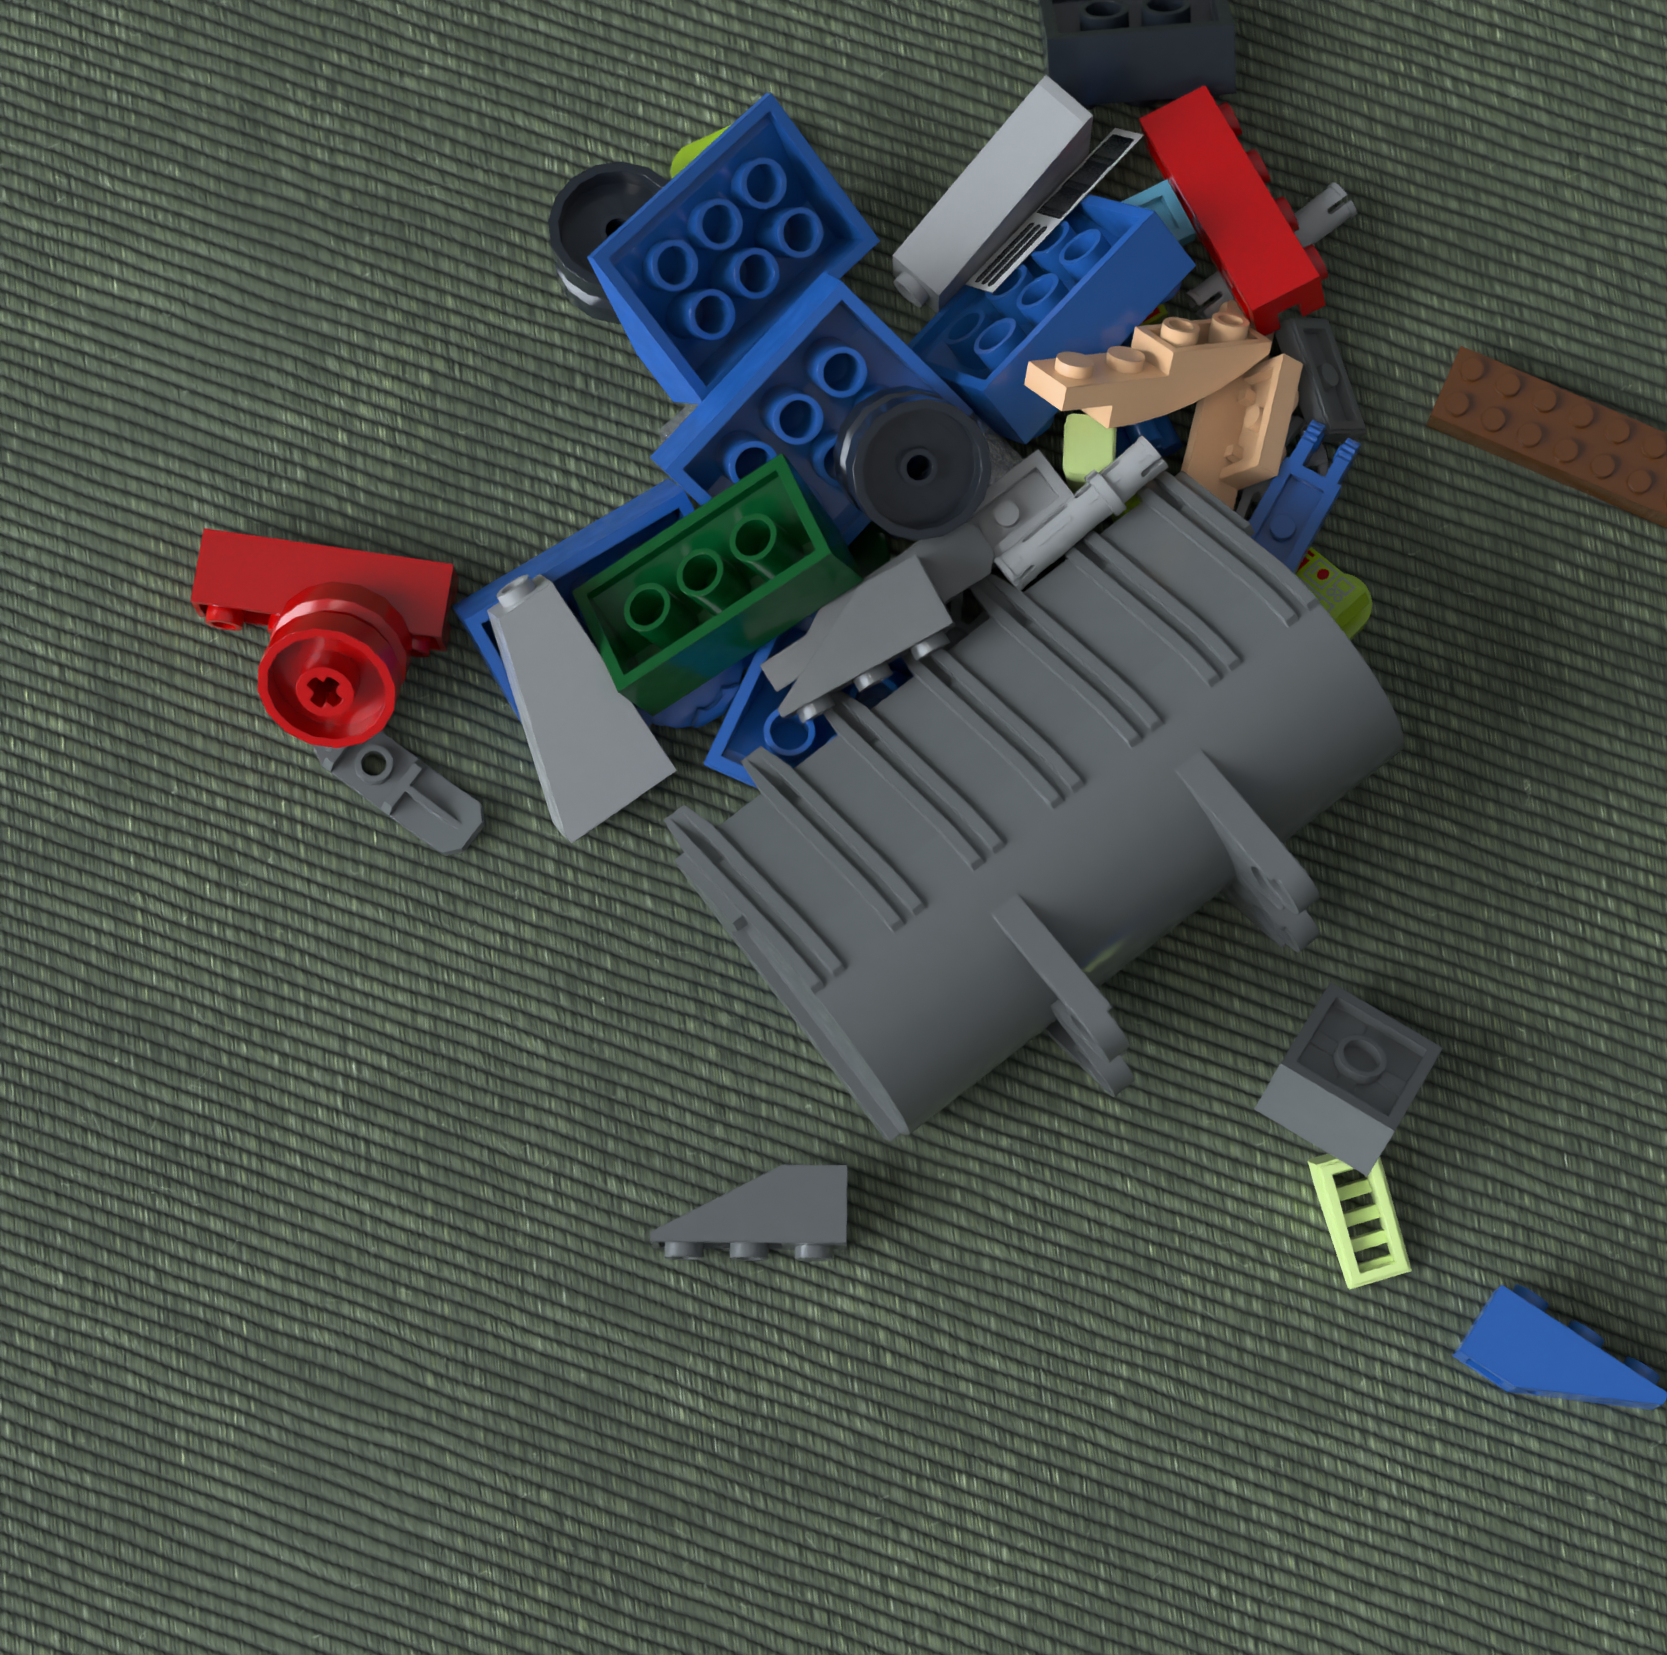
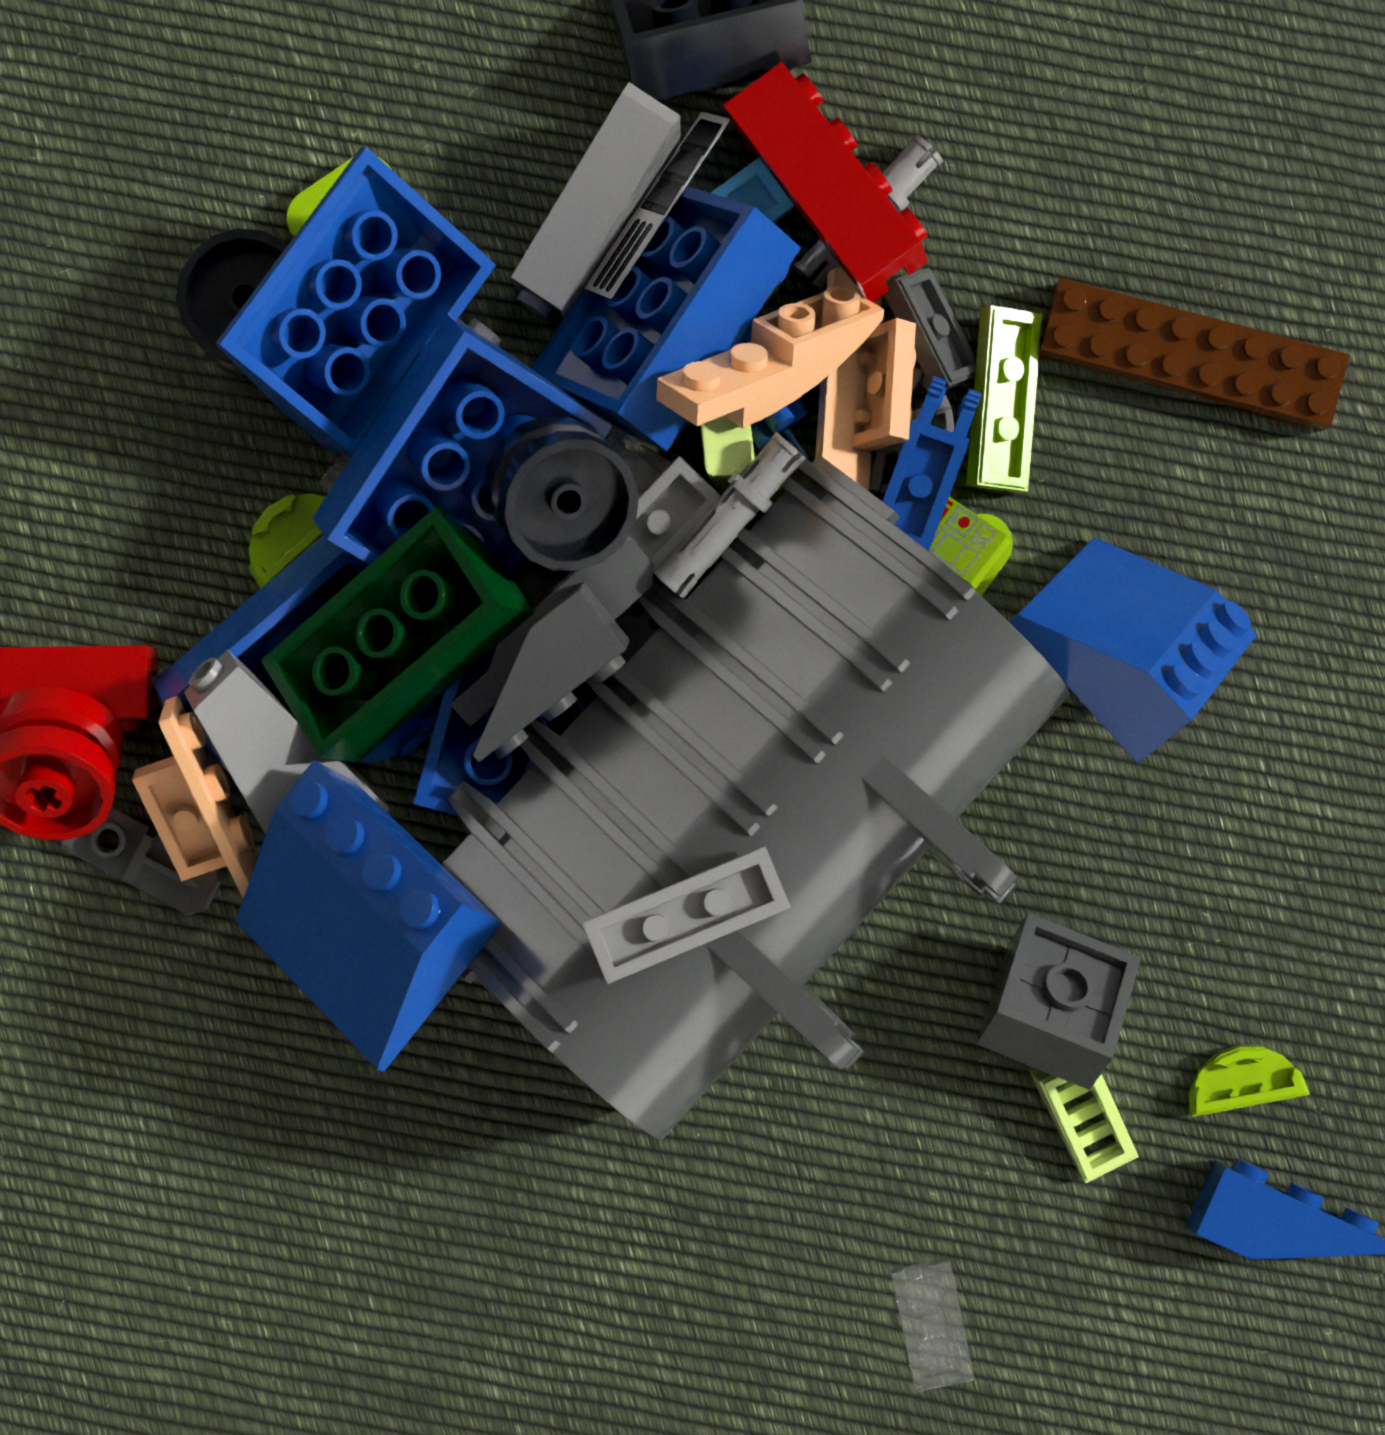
camera: 15 degrees left, 10 degrees up
dark grey slope [650,1165,848,1261] -> none
none -> light nougat bracket [132,696,257,898]
none -> blue slope [235,760,502,1072]
none -> lime tile [249,493,326,588]
none -> light grey plate [582,846,791,984]
none -> clear plate [890,1258,975,1393]
none -> tile [966,305,1042,493]
none -> blue slope [1010,537,1257,764]
none -> lime tile [1189,1045,1310,1117]

